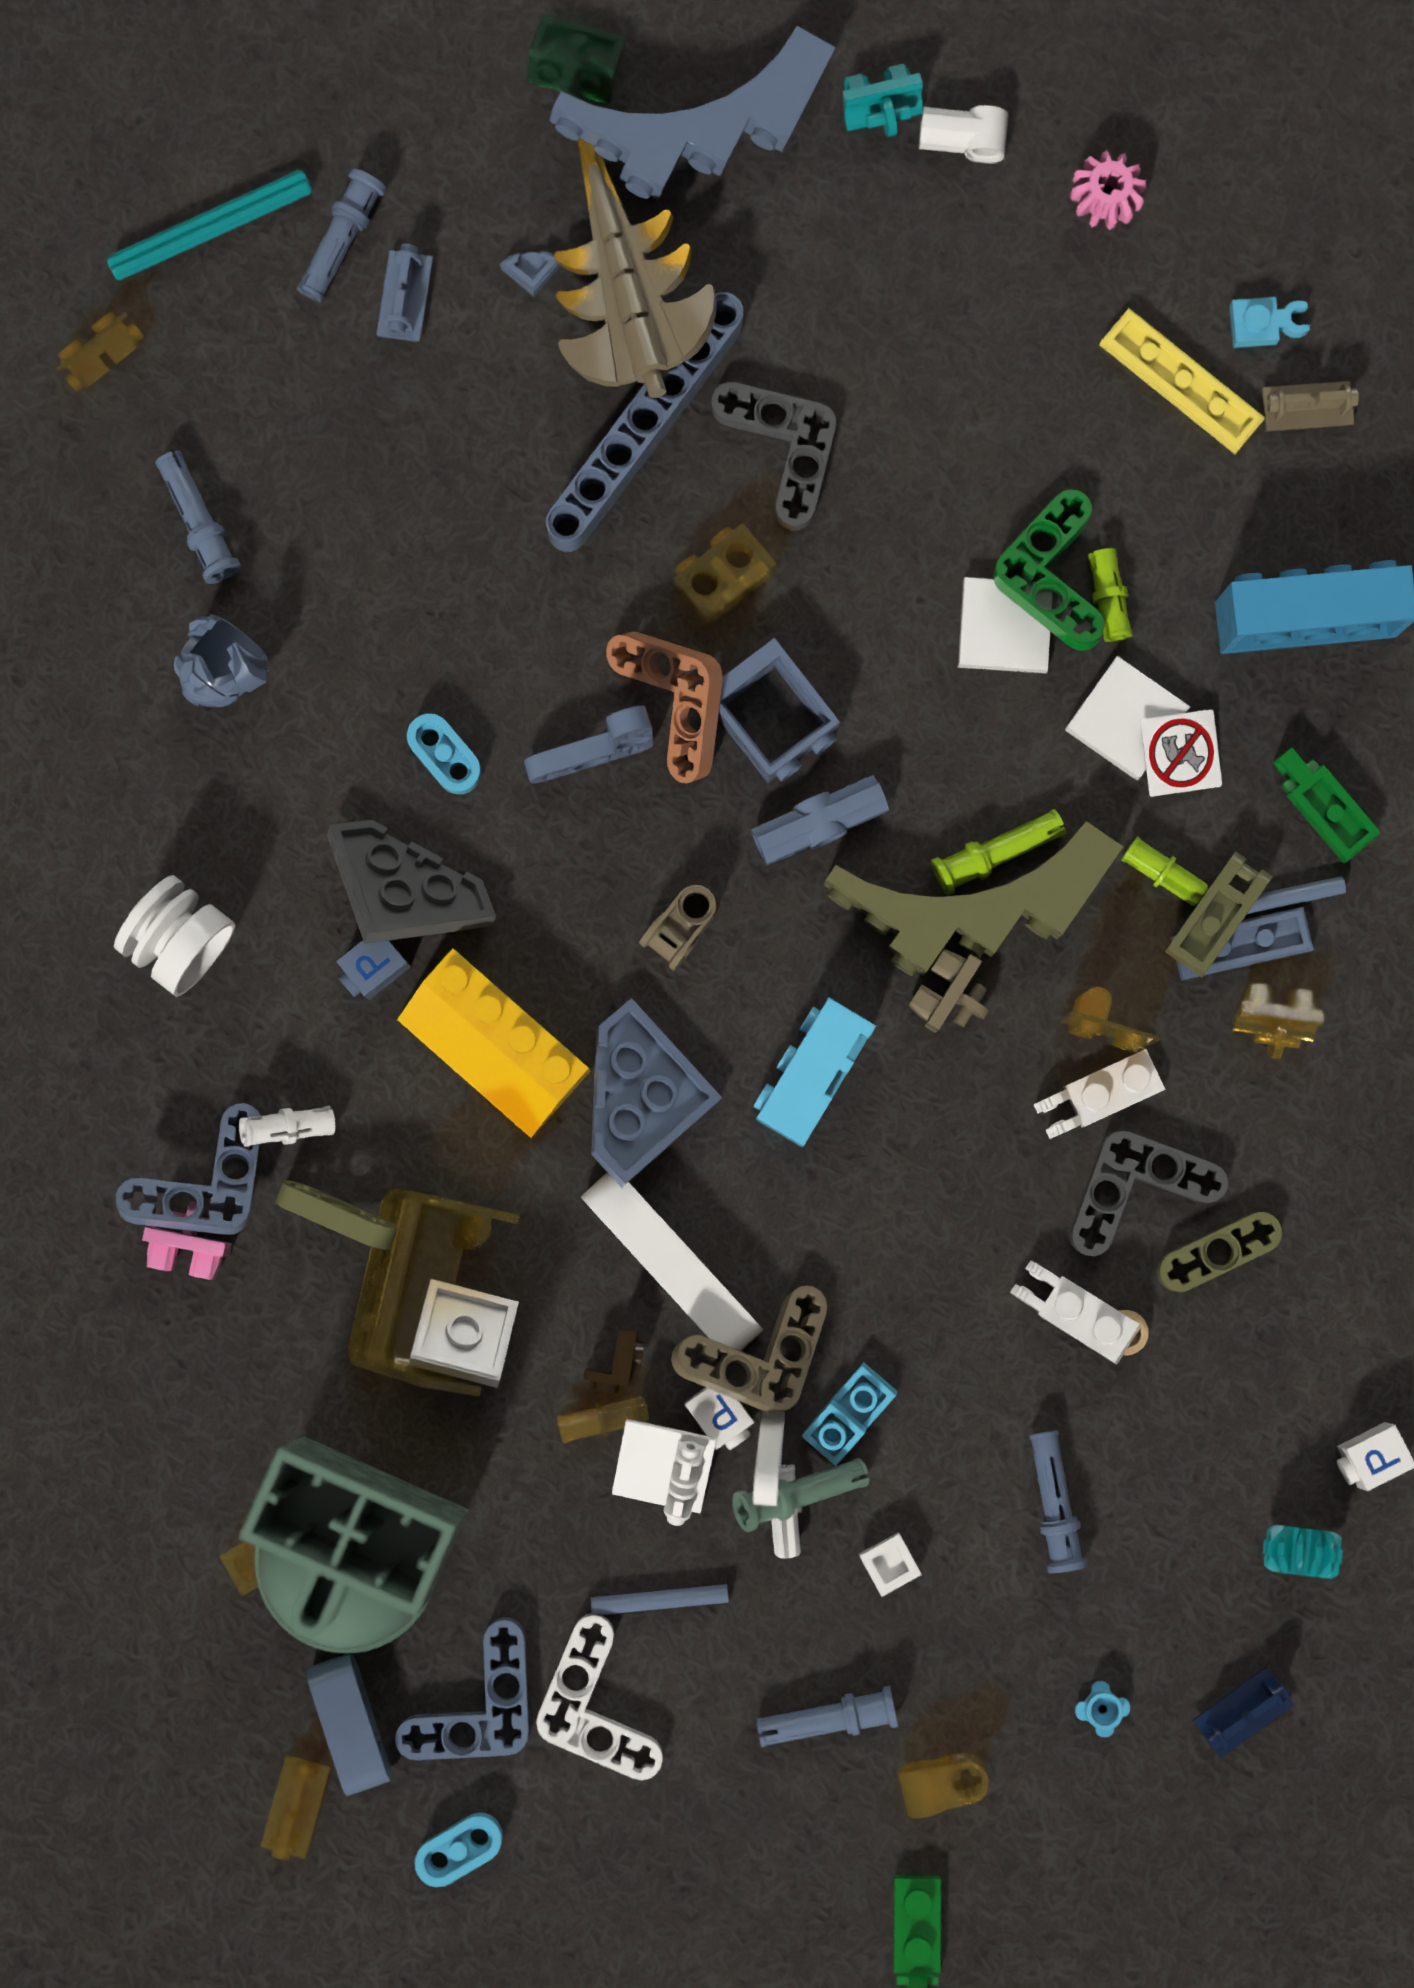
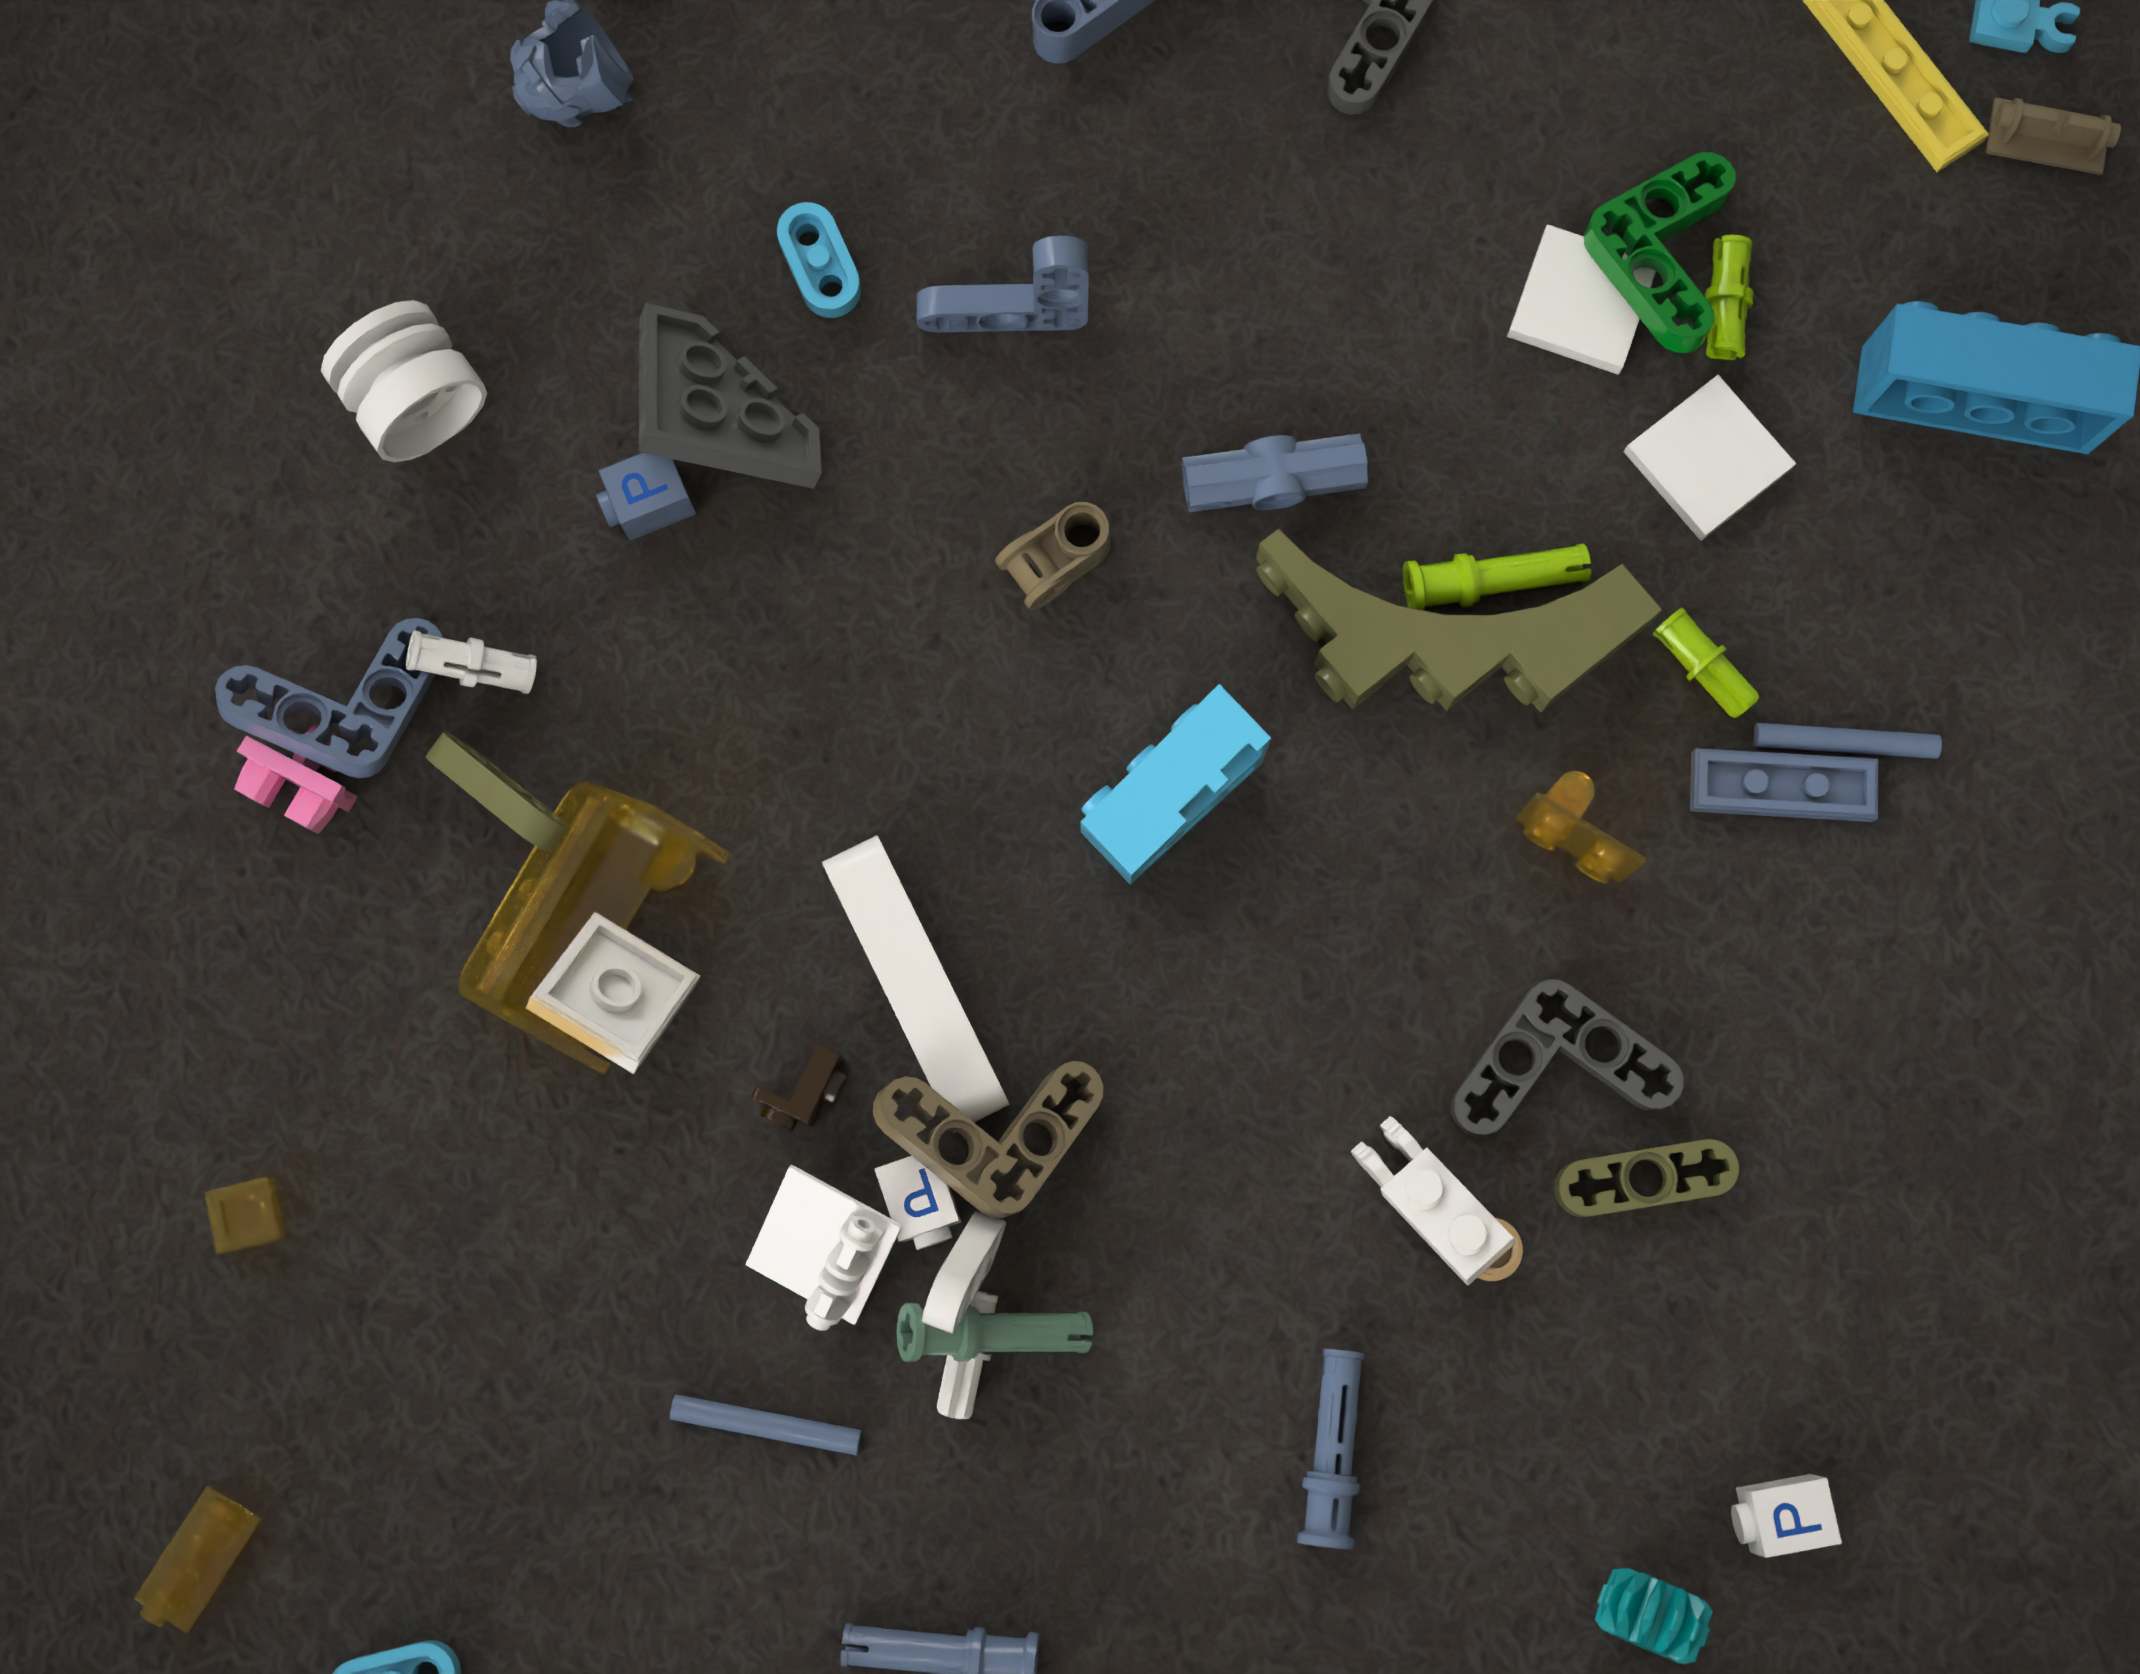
camera: 20 degrees right, 5 degrees down
sand green piece [239,1436,470,1653] -> none
sand blue beam [306,1653,392,1796] -> none
sand blue beam [395,1617,530,1760] -> none
yellow slope [397,949,591,1138] -> none
white beam [536,1613,663,1780] -> none
clear yellow axle [557,1396,649,1444] -> none
sand blue plate [591,998,722,1188] -> none
nougat beam [606,632,723,783] -> none
clear yellow brick [673,523,777,628] -> none
sand blue window [718,638,840,783] -> none
medium azure slope [802,1362,898,1466] -> none
white plate [859,1532,922,1597] -> none
dark tan hips [908,949,989,1033] -> none
white hinge [1033,1049,1165,1139] -> none
sticker [1140,709,1222,797] -> none
olive plate [1165,851,1273,977] -> none
clear yellow hips [1233,983,1324,1059] -> none
green hinge [1273,748,1381,863] -> none

